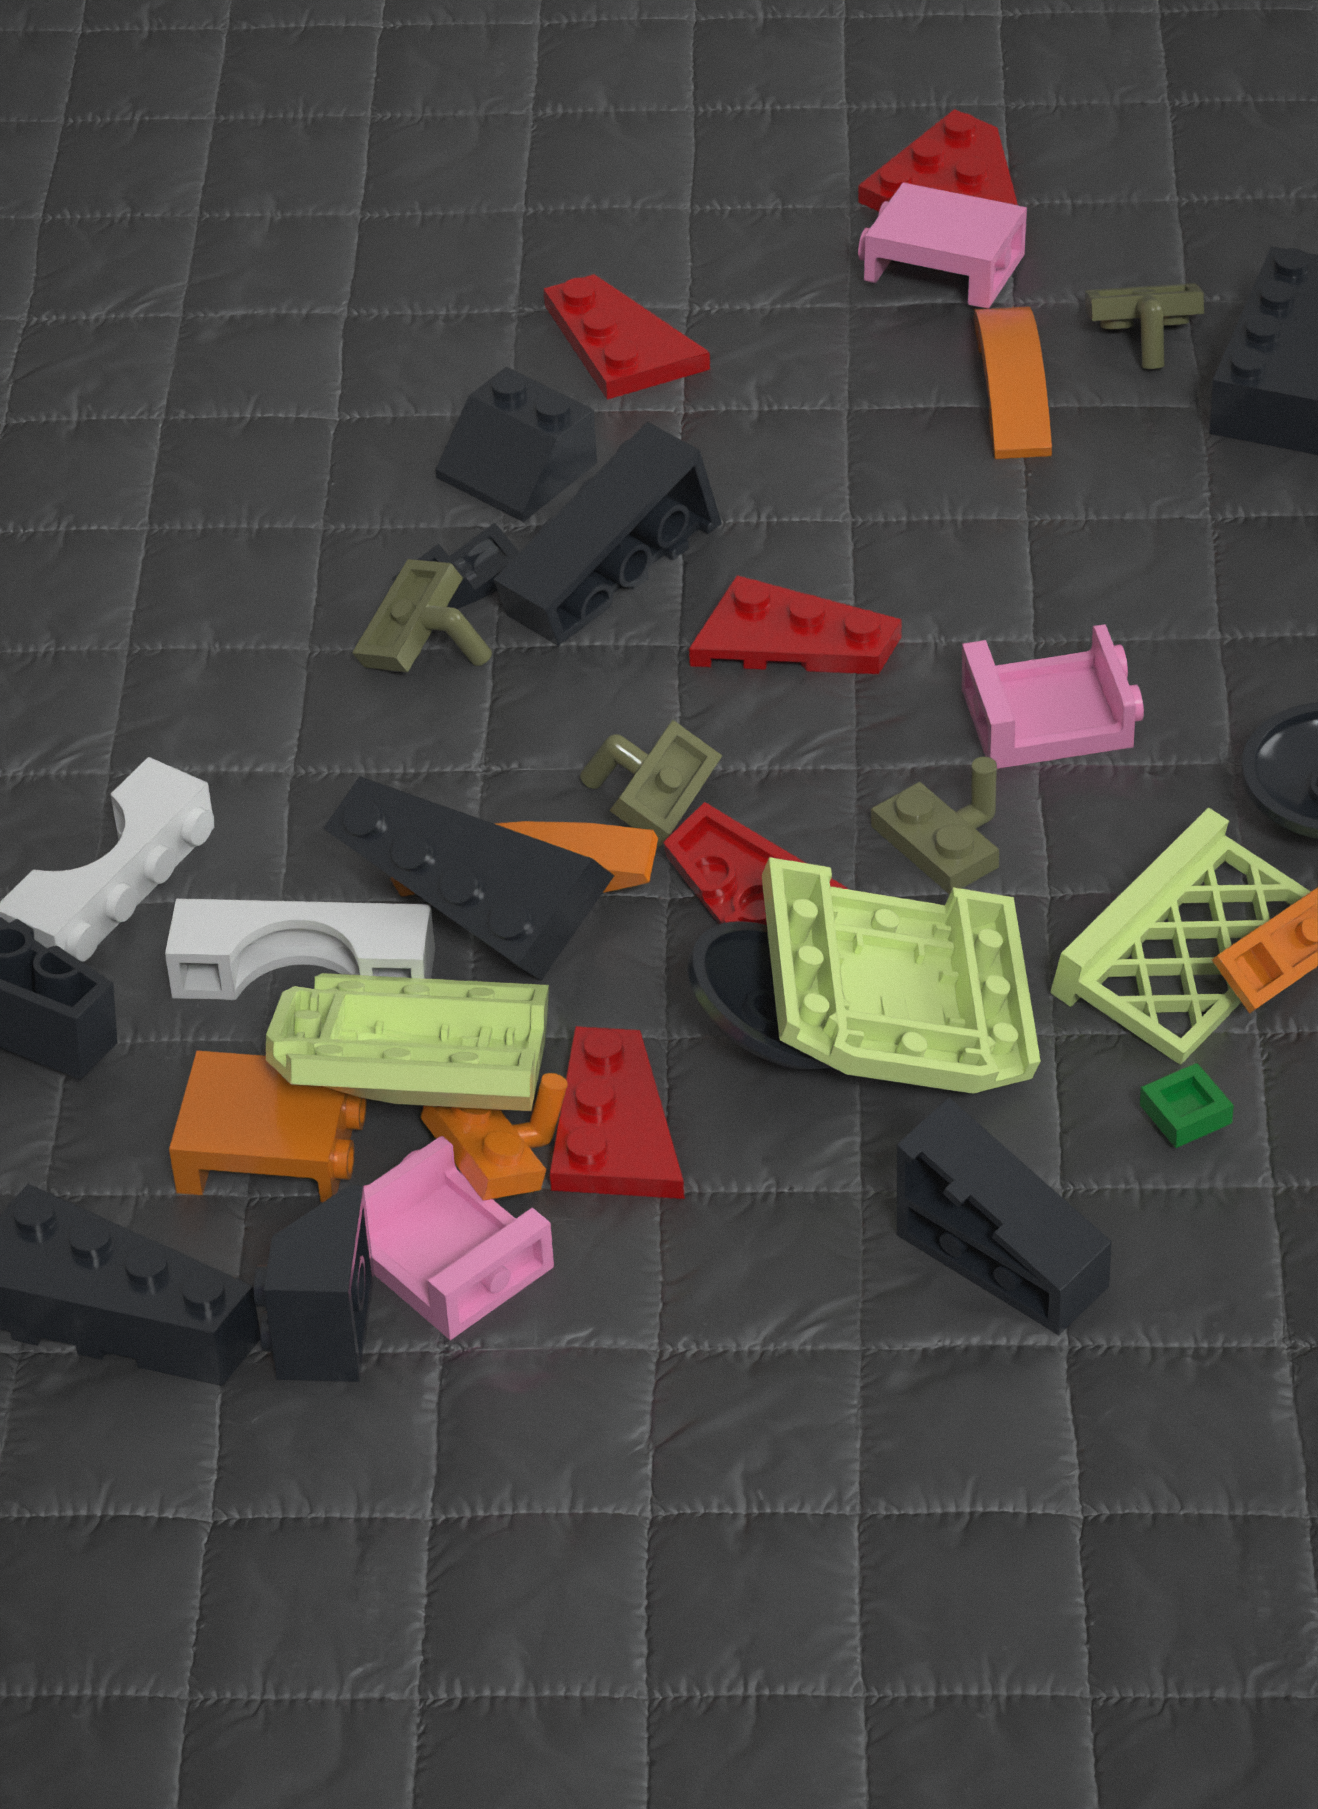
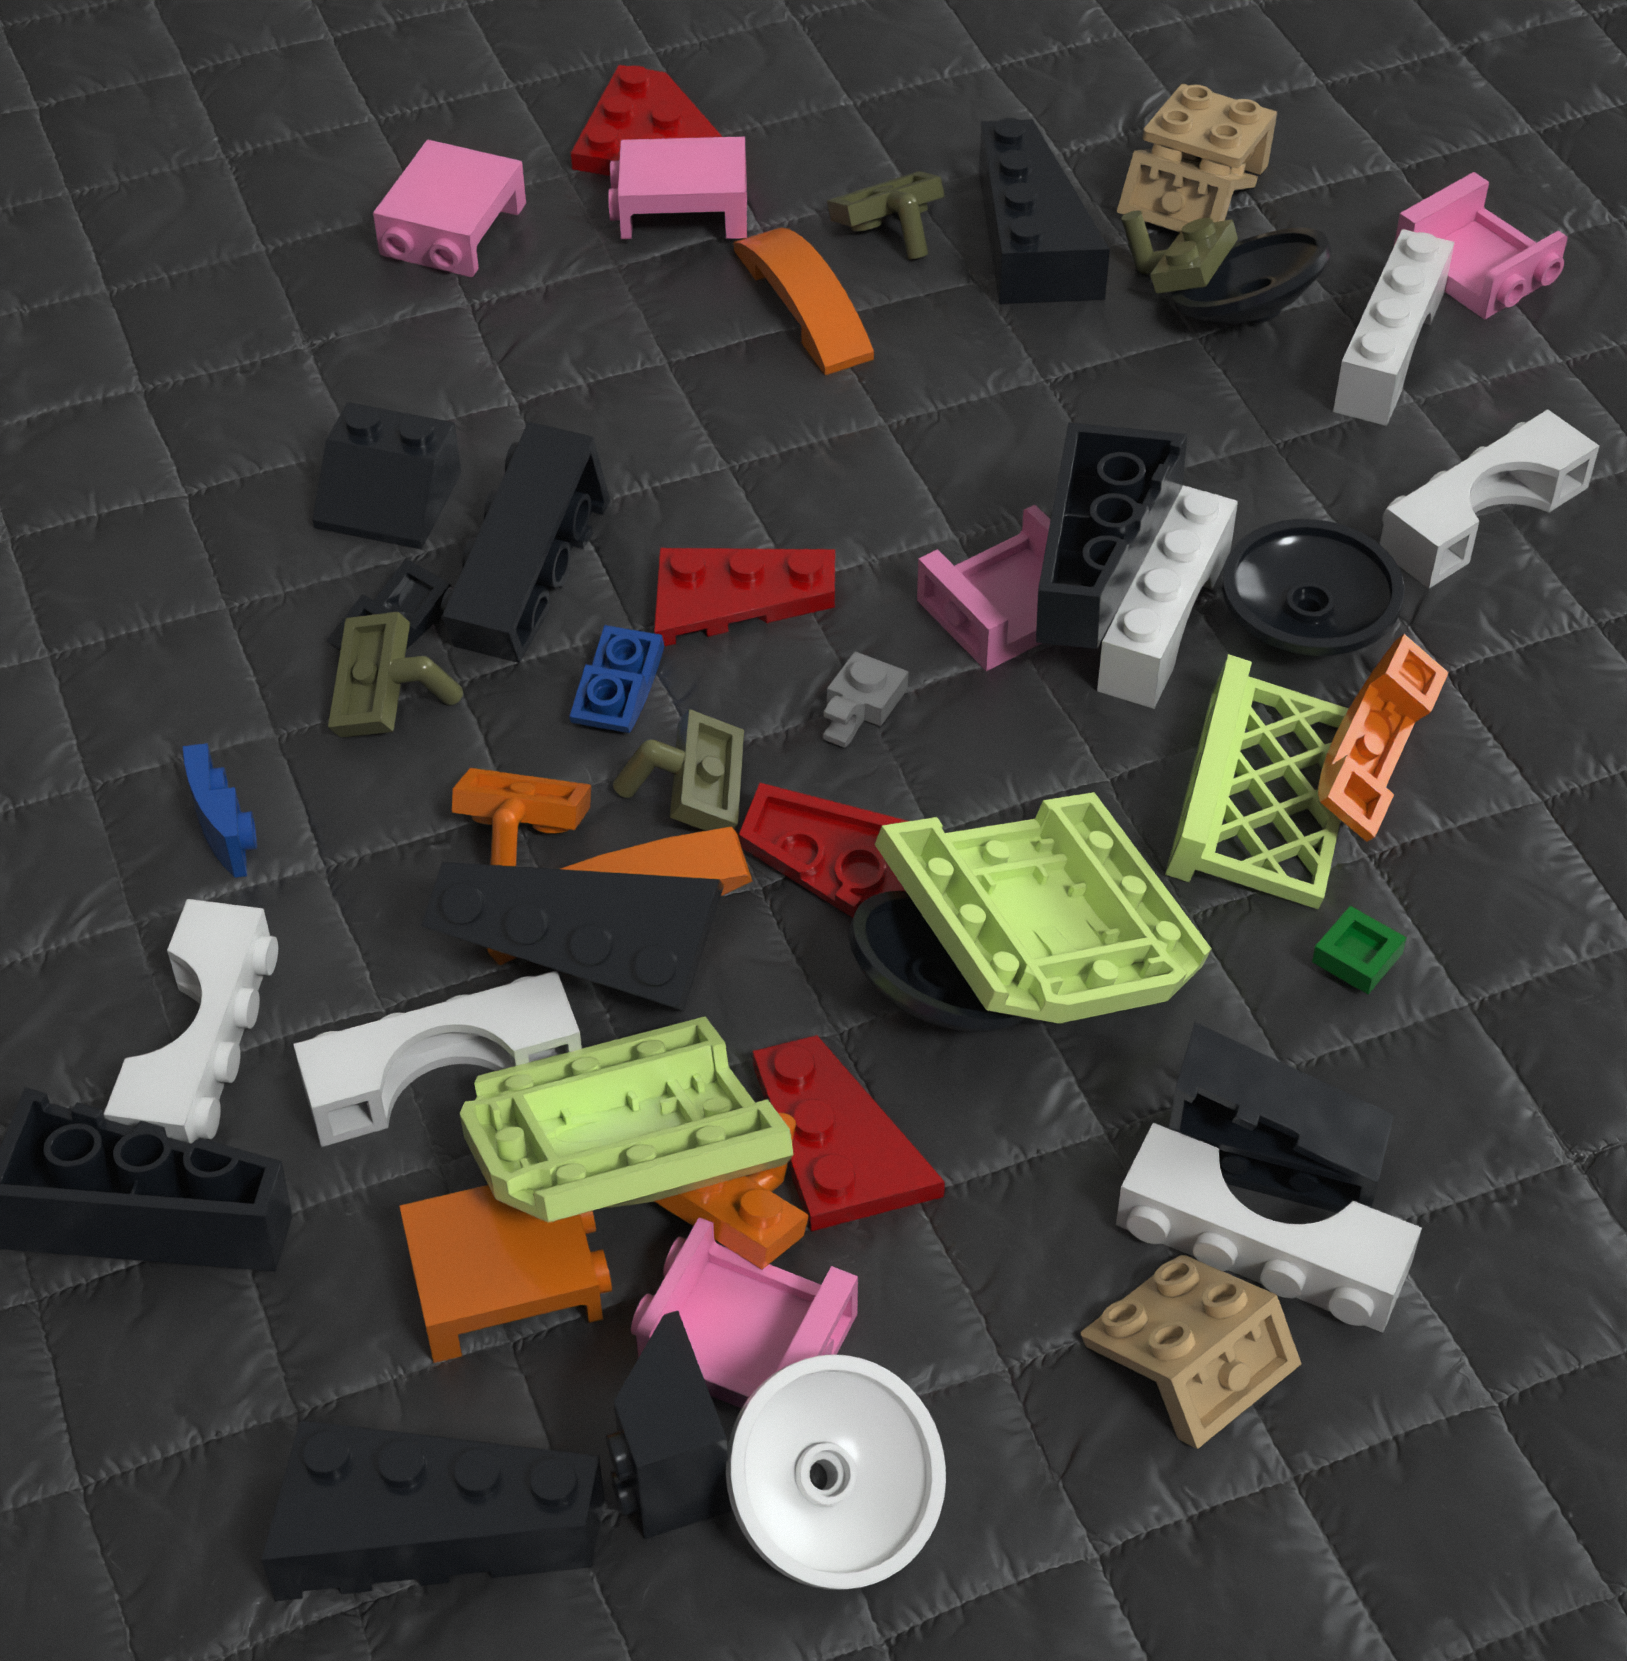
camera: 25 degrees left, 5 degrees up
red wing [543,274,710,400] -> none
olive plate [871,757,999,895] -> none
none -> blue slope [182,743,257,878]
none -> bright pink panel [373,139,526,277]
none -> orange plate [452,768,592,866]
none -> blue slope [569,625,665,733]
none -> white dish [726,1355,946,1590]
none -> light grey plate [823,651,909,748]
none -> black wedge [1036,422,1187,649]
none -> tan bracket [1081,1255,1301,1449]
none -> white arch [1097,485,1238,709]
none -> white arch [1116,1123,1422,1333]

